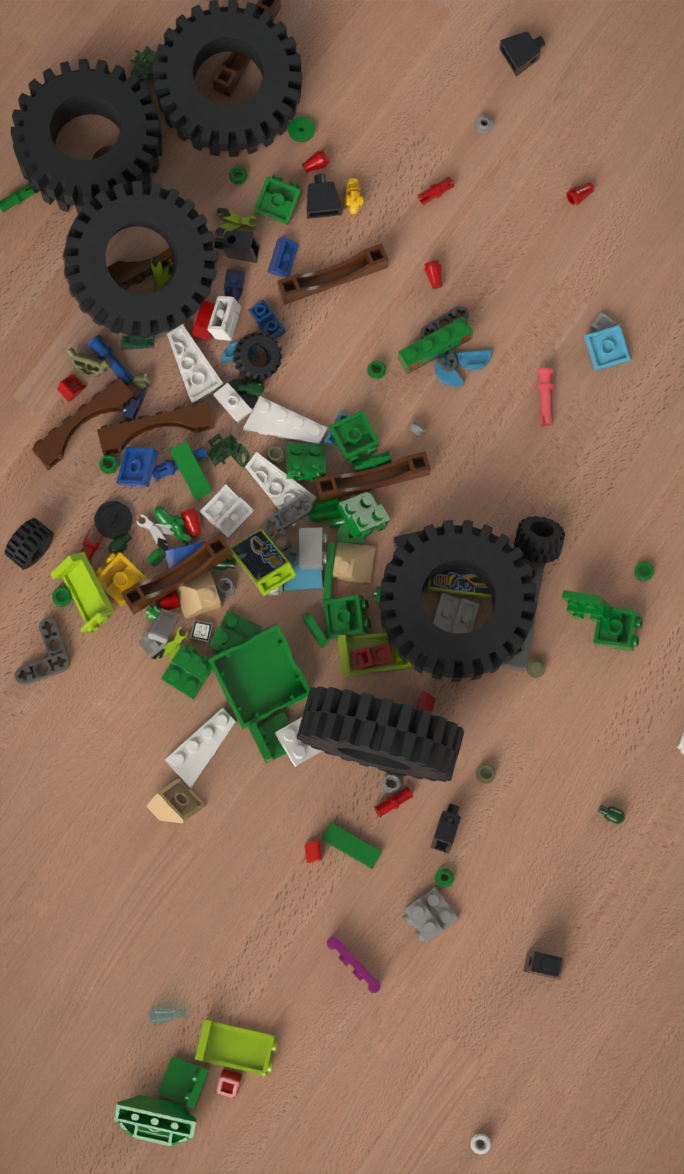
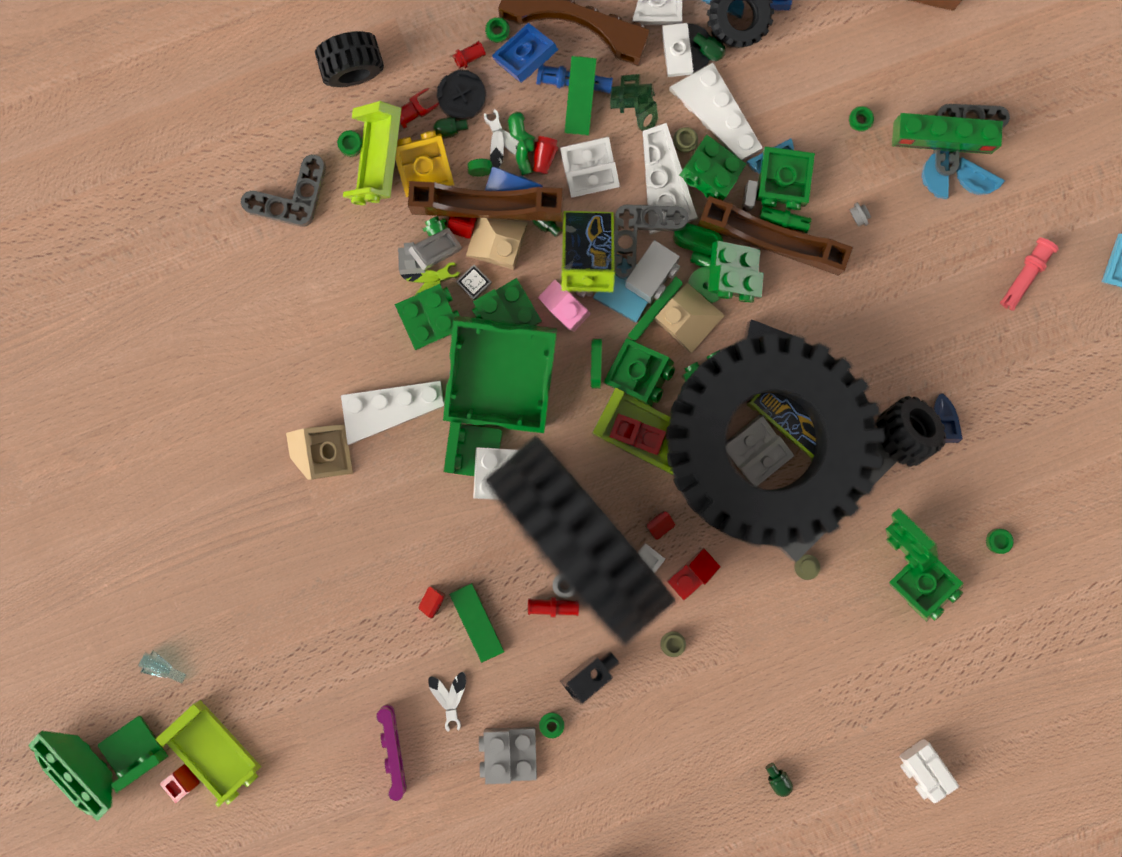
camera: 35 degrees right, 10 degrees up
light grey plate [216,577,235,597] -> none
red cone [424,260,443,289] -> none
none -> white piece [428,672,466,732]
none -> red pin [453,41,486,69]
none -> bright pink slope [538,280,591,332]
none -> red slope [667,548,721,600]
none -> light grey tile [741,180,758,211]
none -> dark blue plate [934,393,963,443]

